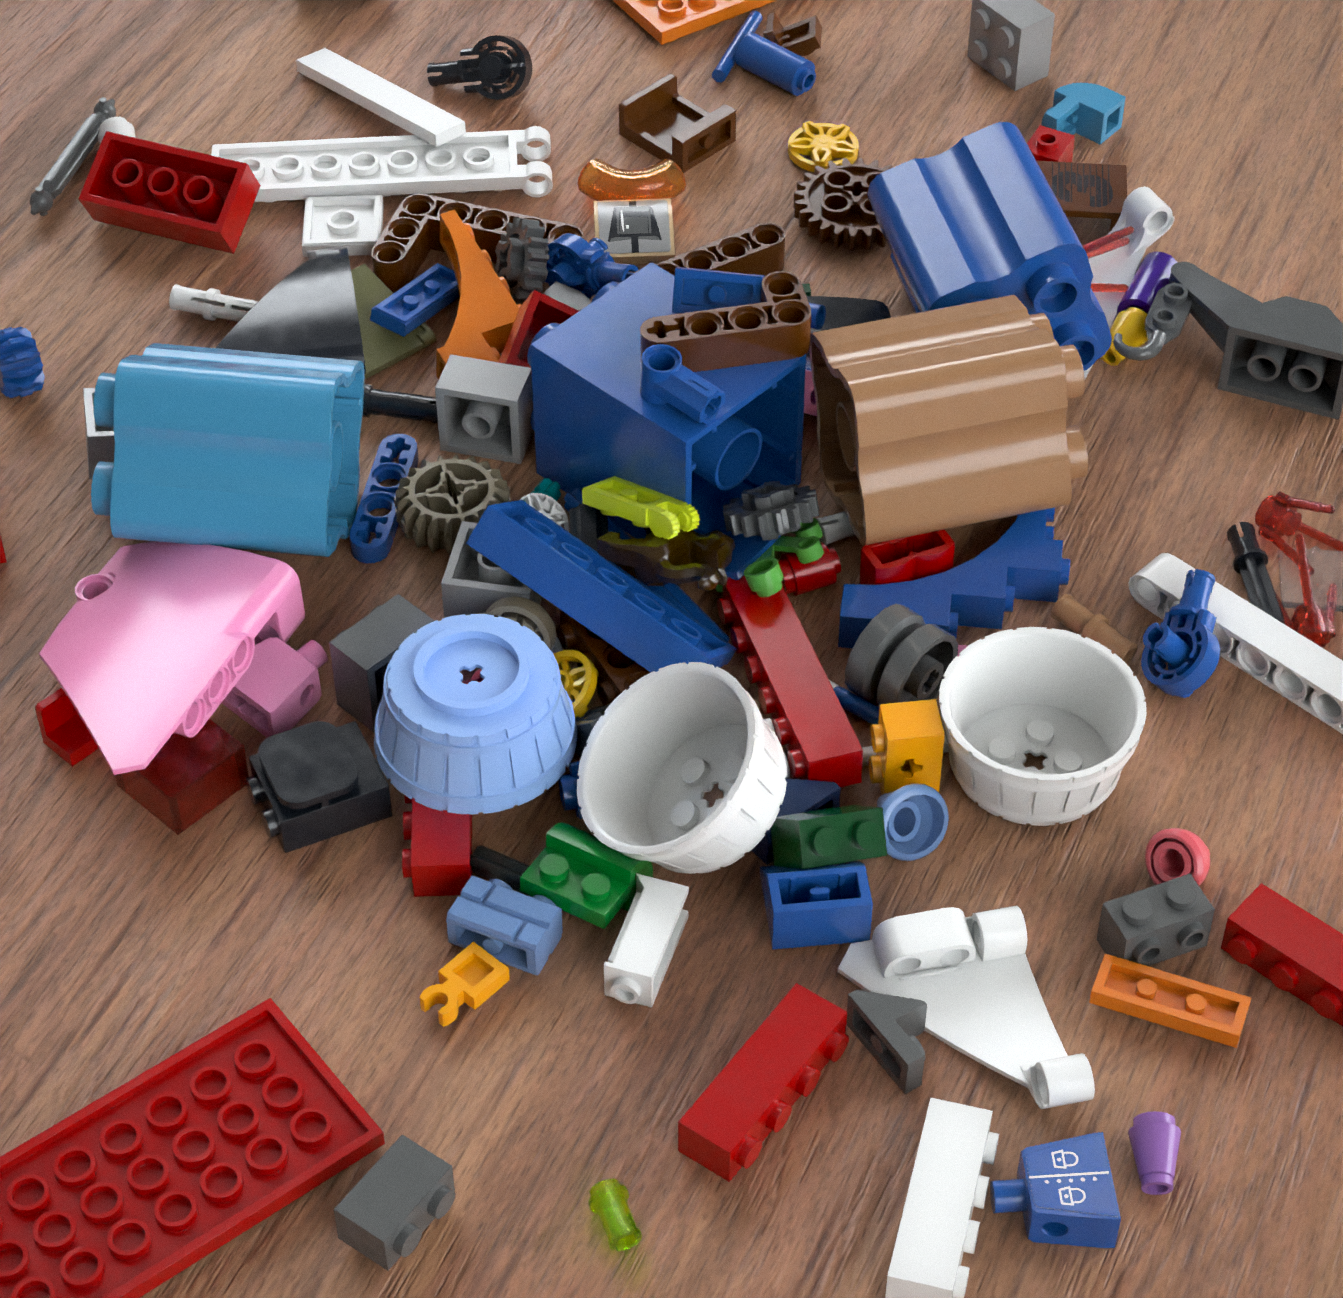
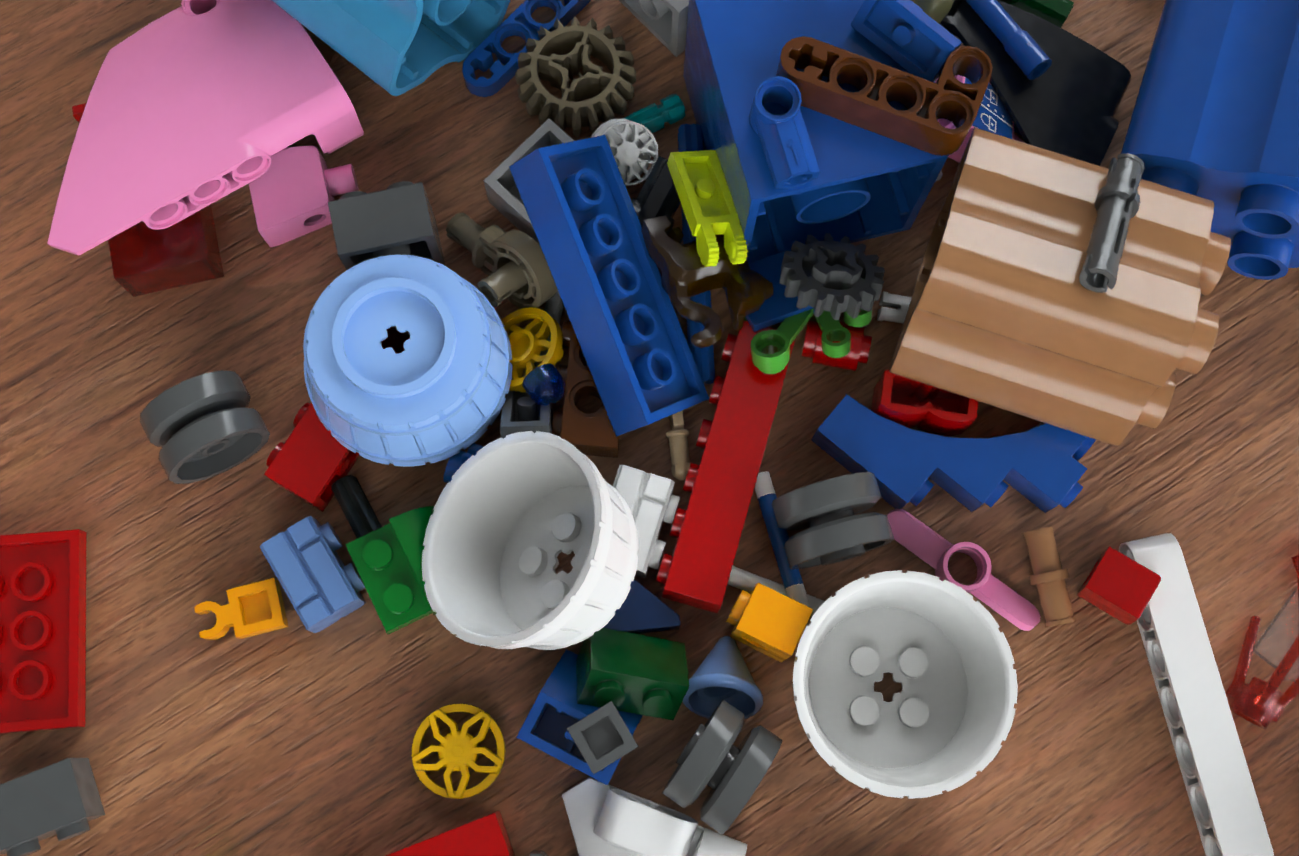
camera: 30 degrees right, 30 degrees up
black brick [245,721,392,853] -> none
white window [604,873,689,1008] -> none
blue pin [1141,569,1220,698] -> none
black axle [1227,522,1285,624] -> none
none -> dark grey wheel [140,370,270,484]
none -> yellow wheel [412,704,506,799]
none -> clear blue hinge [522,364,565,406]
none -> dark grey plate [567,701,639,775]
none -> dark grey wheel [662,700,783,835]
none -> red panel [1077,546,1161,625]
none -> dark grey pin [1079,153,1145,293]

